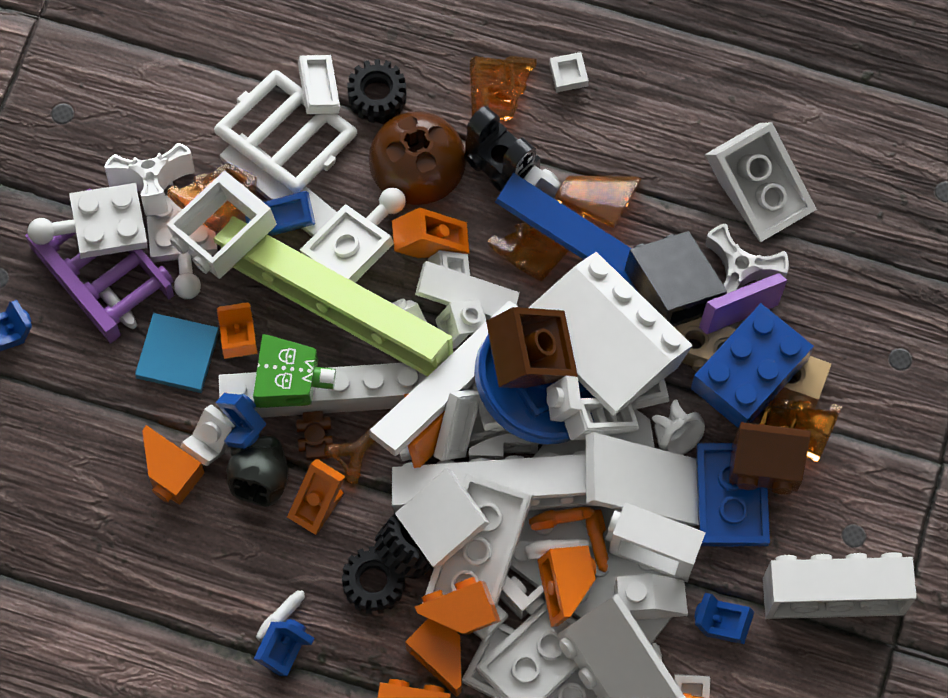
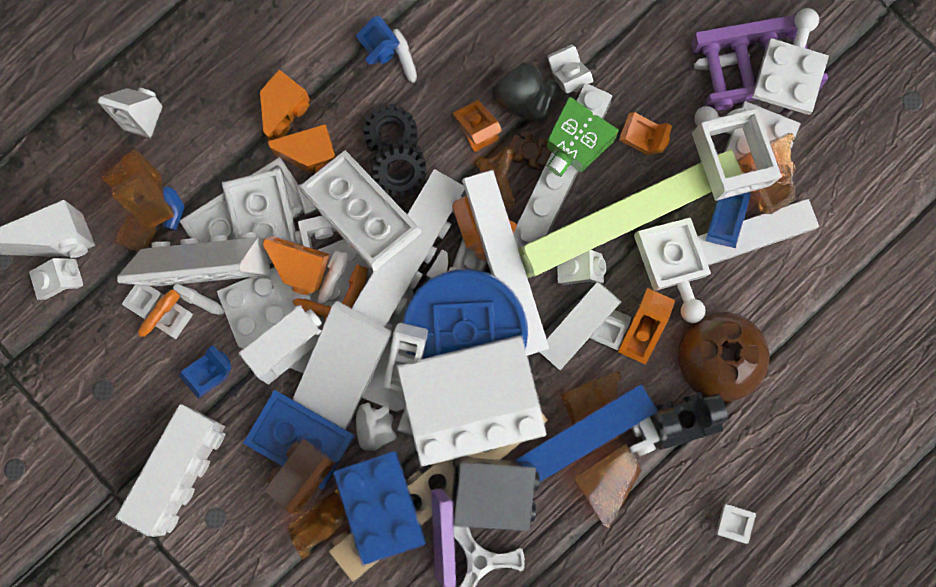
camera: 125 degrees right, 10 degrees up
white piece [104,143,195,216] -> none
dark azure tile [135,313,219,393] -> none
orange slope [142,425,204,505] -> none
white bar [214,70,357,193] -> none
blue bracket [216,393,266,449] -> none
white tile [298,55,340,114] -> none
black tyre [347,59,406,123] -> none
white tile [395,468,490,568] -> none
orange slope [415,577,501,634] -> none
white tile [434,389,480,461] -> none
white bracket [435,299,486,349] -> none
clear orange slope [470,56,537,121] -> none
reddish brown slope [486,307,578,388] -> none
white plate [546,375,582,422] -> none
white slope [614,574,688,620] -> none

